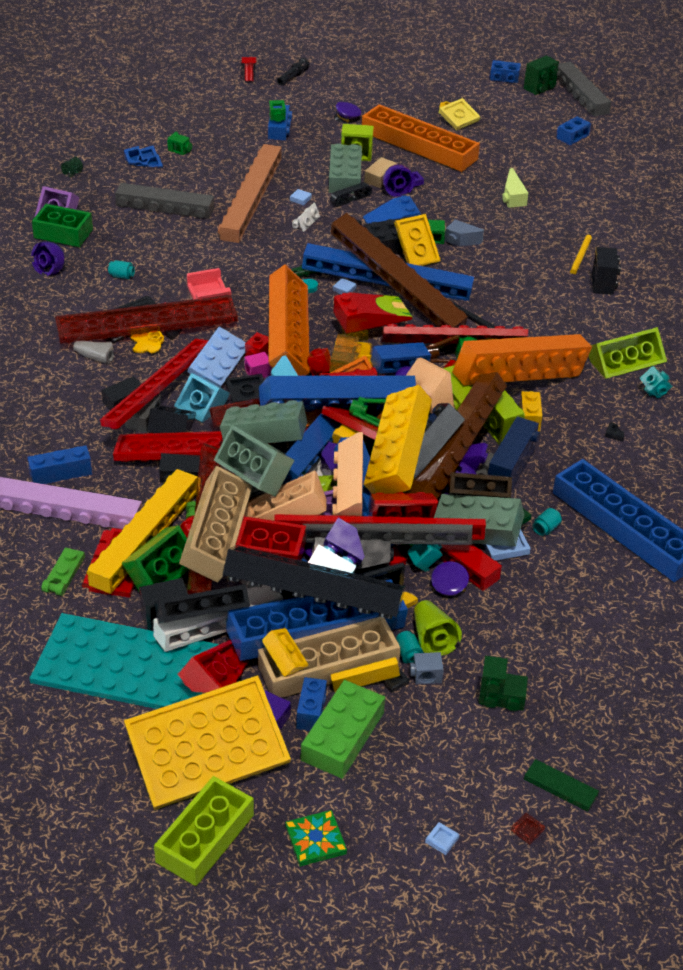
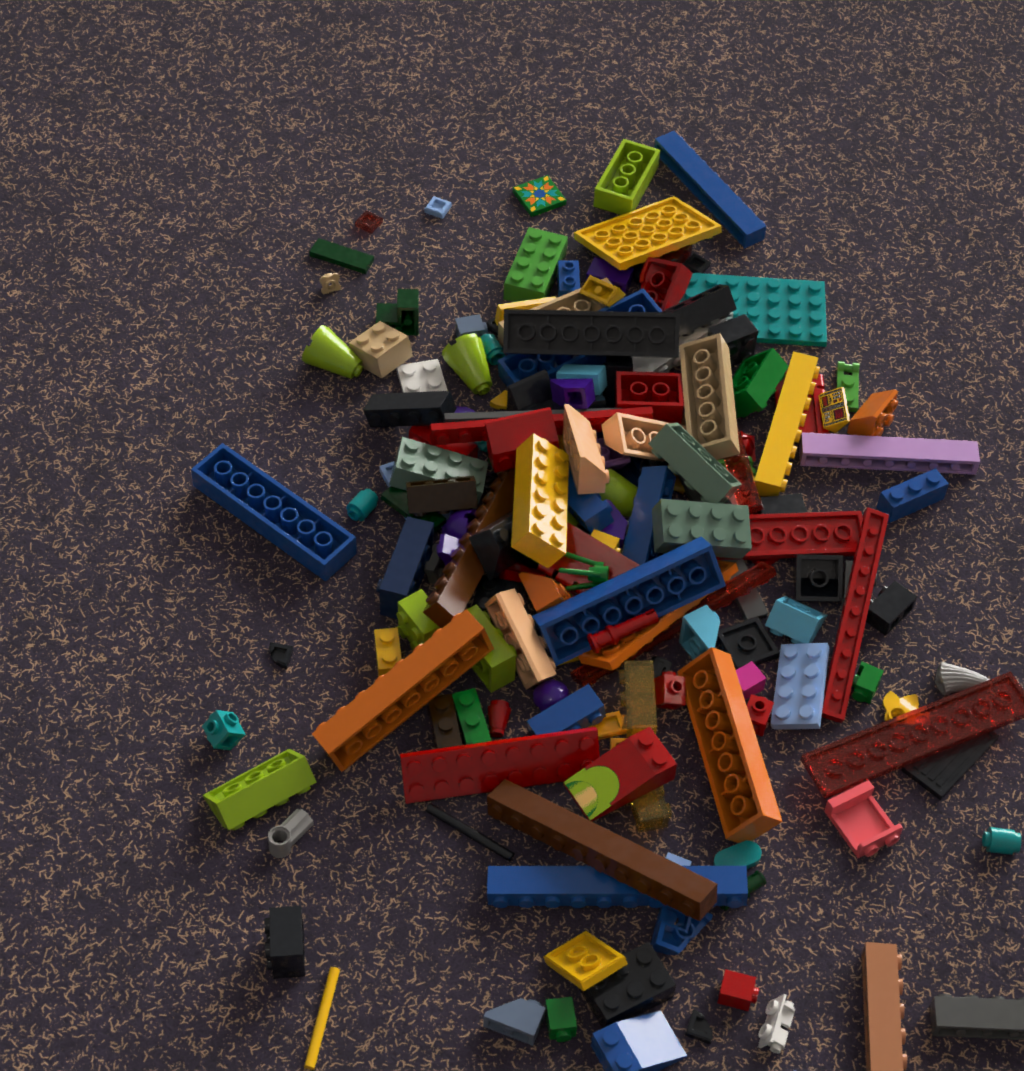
camera: 170 degrees right, 10 degrees up
none -> light grey piece [268,809,313,858]
none -> lime cone [301,325,364,379]
none -> tan plate [319,273,341,294]
none -> tan brick [349,321,413,378]
none -> black brick [363,391,457,427]
none -> white plate [396,359,448,393]
none -> blue brick [654,131,766,248]
none -> red brick [717,969,759,1011]
none -> slope [819,387,850,433]
none -> orange slope [847,389,898,436]
none -> green brick [852,661,884,704]

